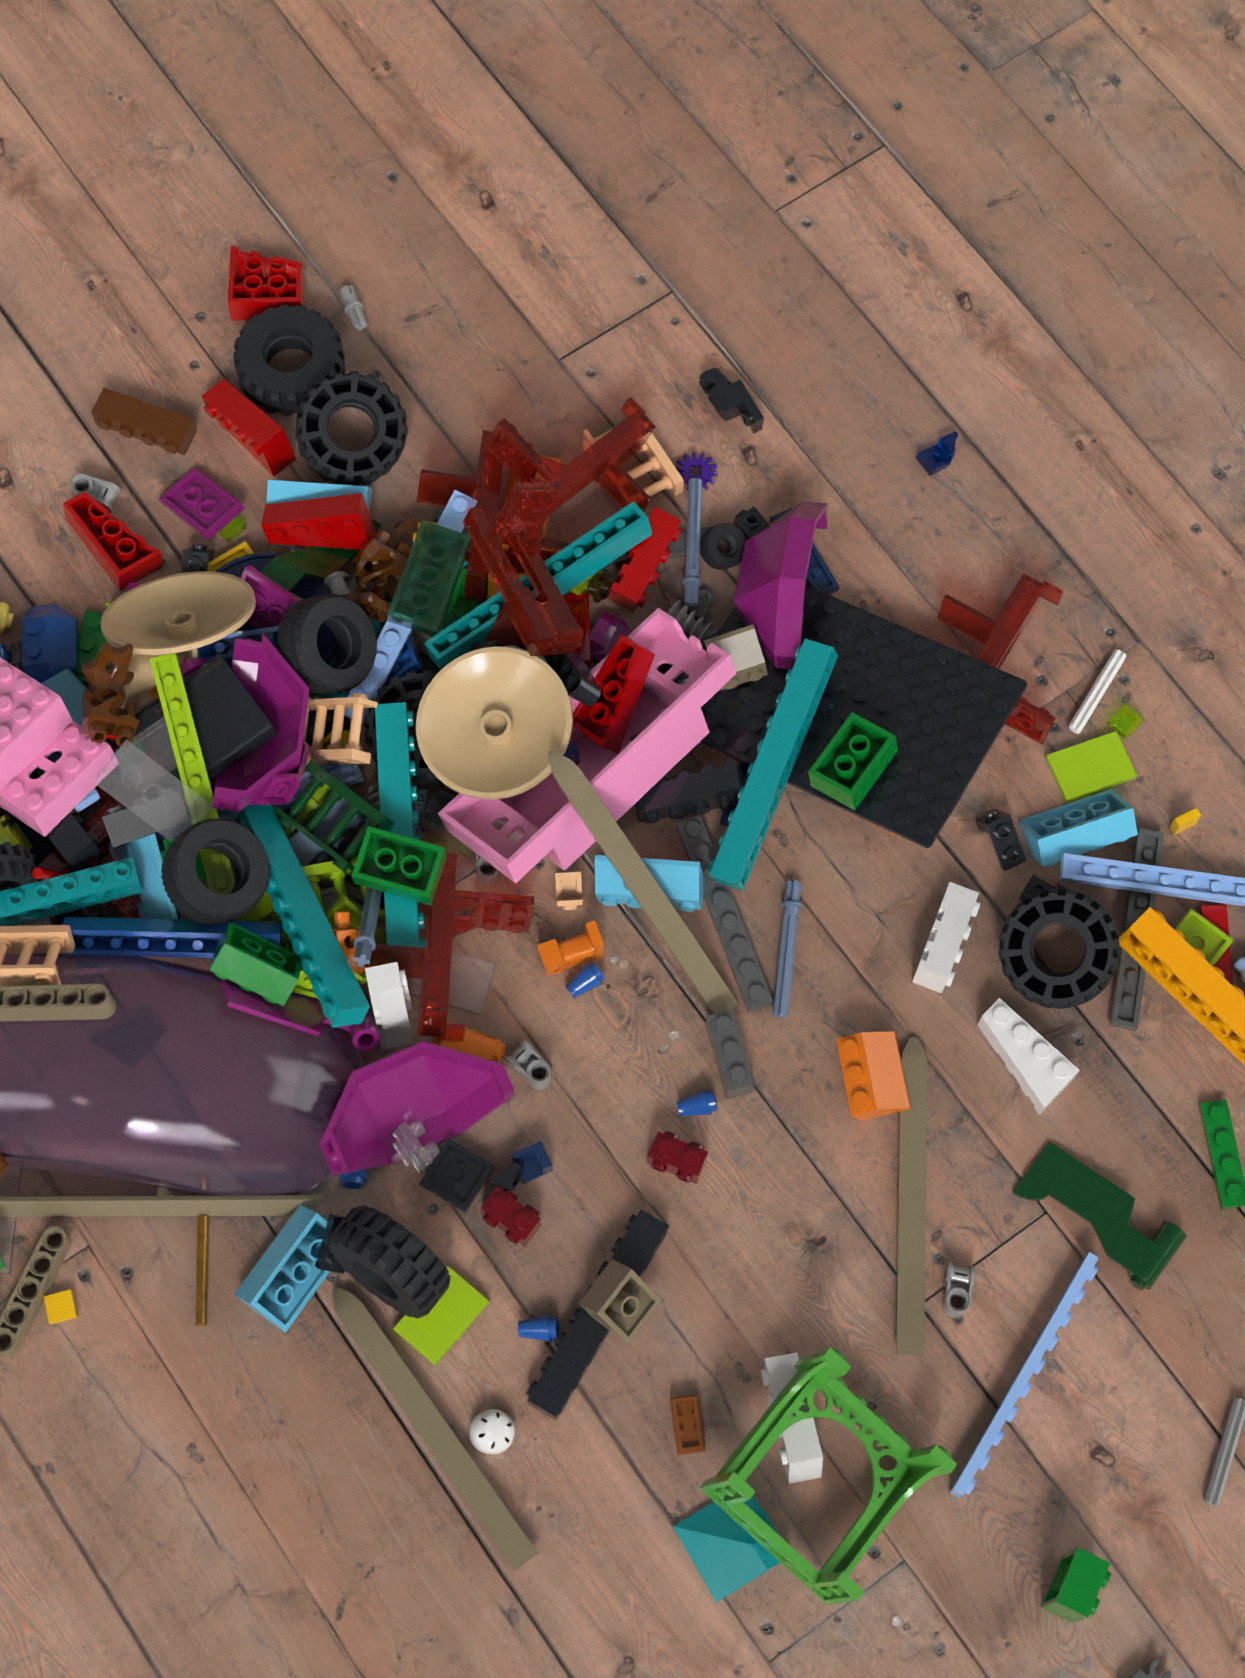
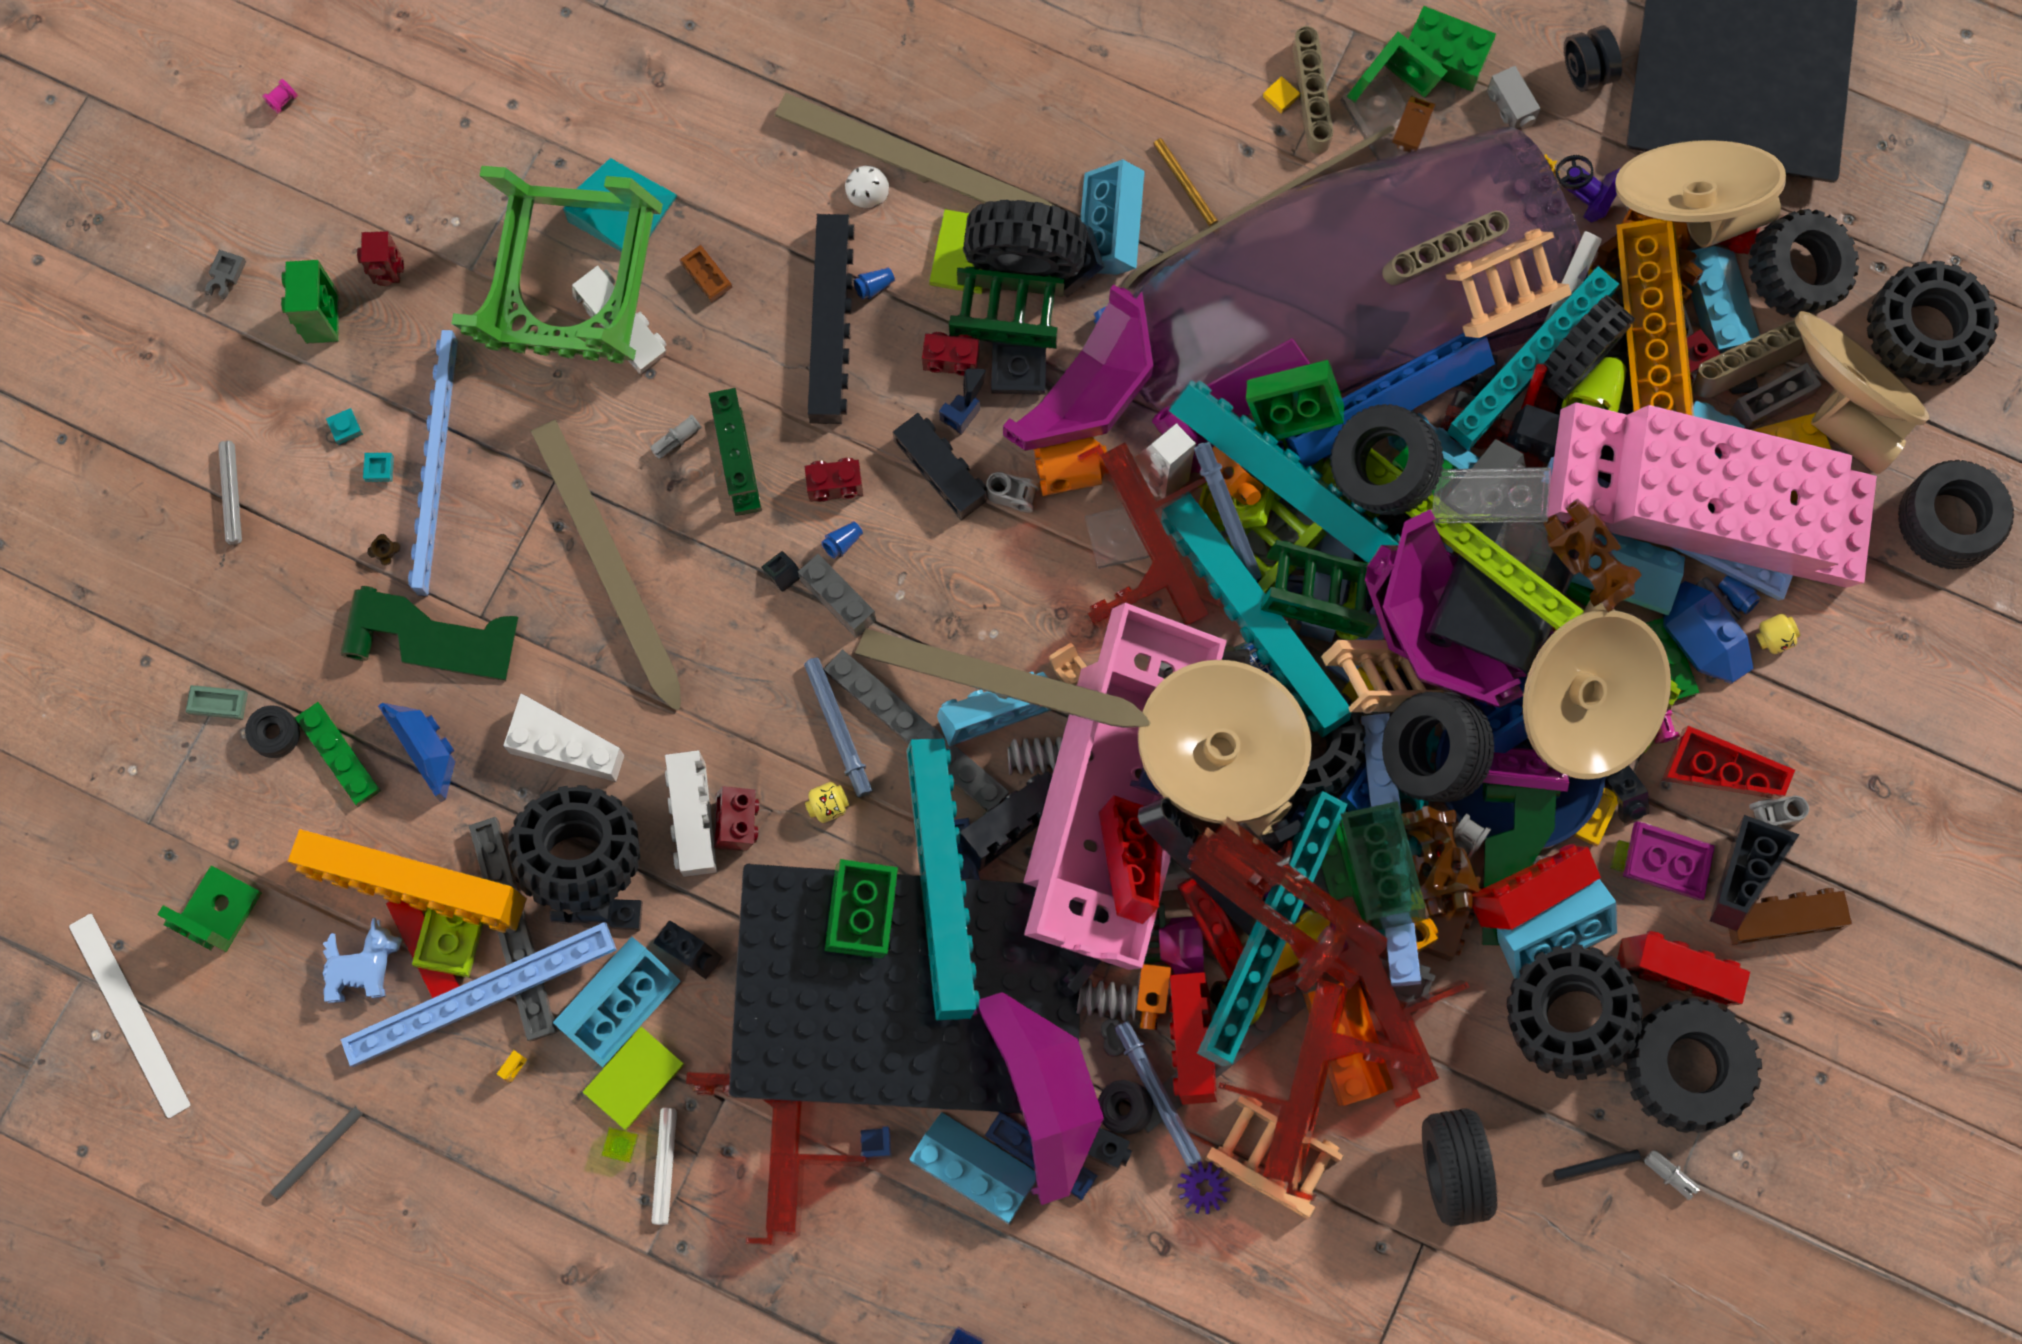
camera: 155 degrees right, 5 degrees up
red wedge [228,245,304,321] -> none
green brick [352,826,447,905] -> none
clear hips [391,1120,440,1173] -> none
orange piece [537,920,604,975] -> none
blue cone [565,962,605,999] -> none
dark tan slope [578,1259,662,1344] -> none
black plate [699,368,764,433] -> none
slope [704,625,768,691] -> none
orange slope [836,1031,911,1122] -> none
light grey piece [942,1262,976,1318] -> none
none -> teal plate [326,408,363,445]
none -> dark red brick [357,231,404,286]
none -> teal plate [363,453,394,482]
none -> dark brown plate [367,534,401,566]
none -> blue wedge [378,703,455,802]
none -> light grey axle [650,415,702,459]
none -> dark green fence [709,388,762,516]
none -> dark red brick [714,786,759,851]
none -> black slope [761,551,800,592]
none -> light yellow head [805,782,849,823]
none -> dark blue panel [860,1126,892,1160]
none -> black brick [892,413,987,521]
none -> medium azure slope [909,1112,1036,1225]
none -> dark green fence [949,266,1064,349]
none -> light grey piece [1007,737,1062,775]
none -> orange torso [1136,964,1171,1030]
none -> black tyre [1422,1108,1497,1227]
none -> black bar [1553,1149,1641,1181]
none -> black wedge [1709,815,1800,931]

